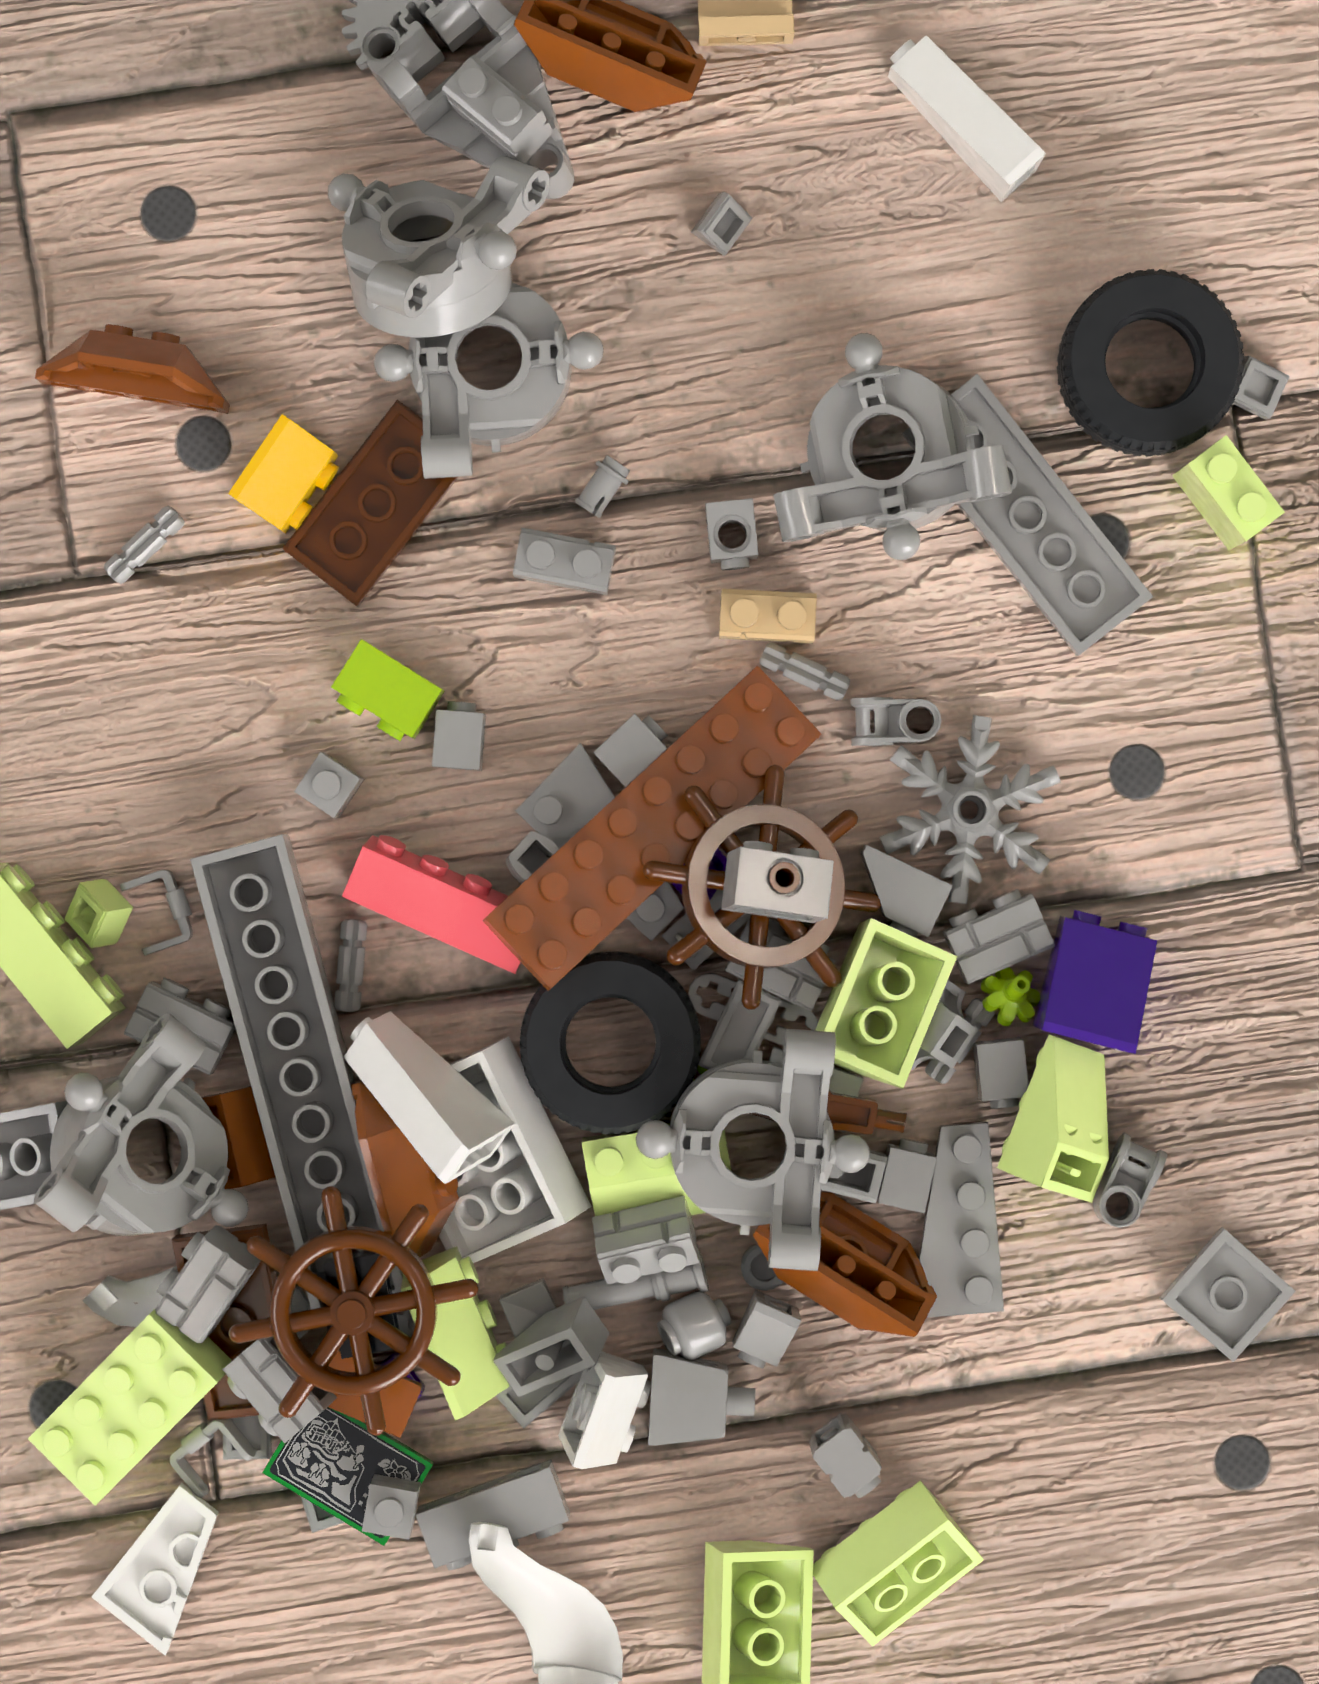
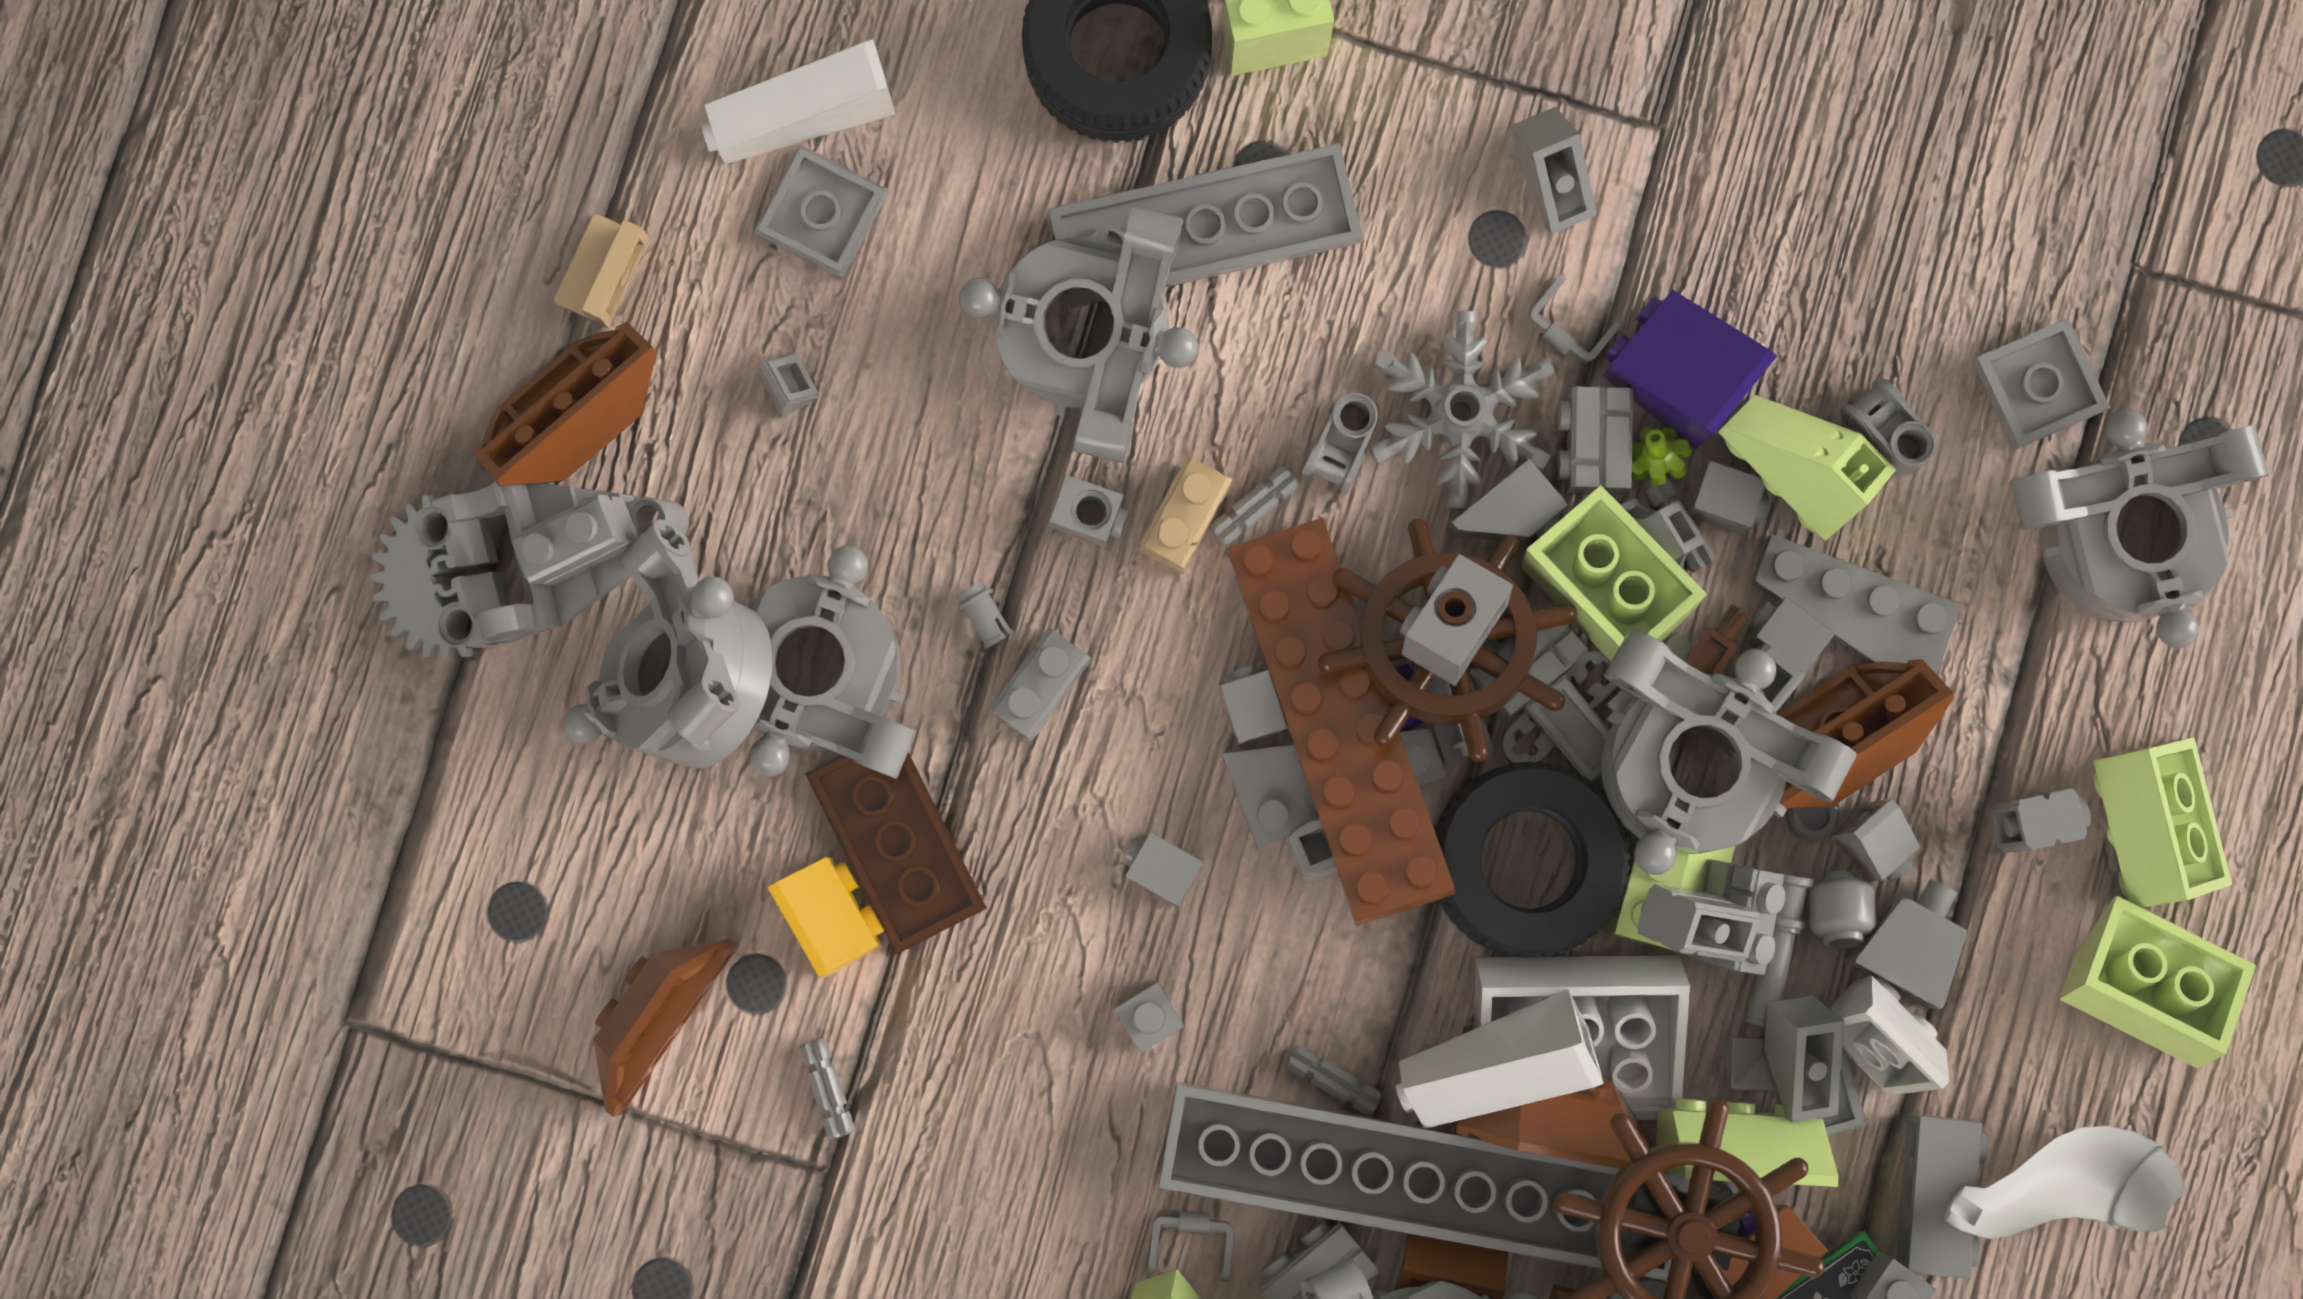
camera: 70 degrees left, 5 degrees down
lime brick [331,639,445,741] -> none
coral brick [342,835,522,974] -> none
none -> light grey tile [753,145,889,279]
none -> light grey slope [1510,107,1597,234]
none -> light grey piece [1529,274,1623,364]
none -> light grey brick [1637,884,1761,962]
none -> light grey piece [2011,409,2268,648]

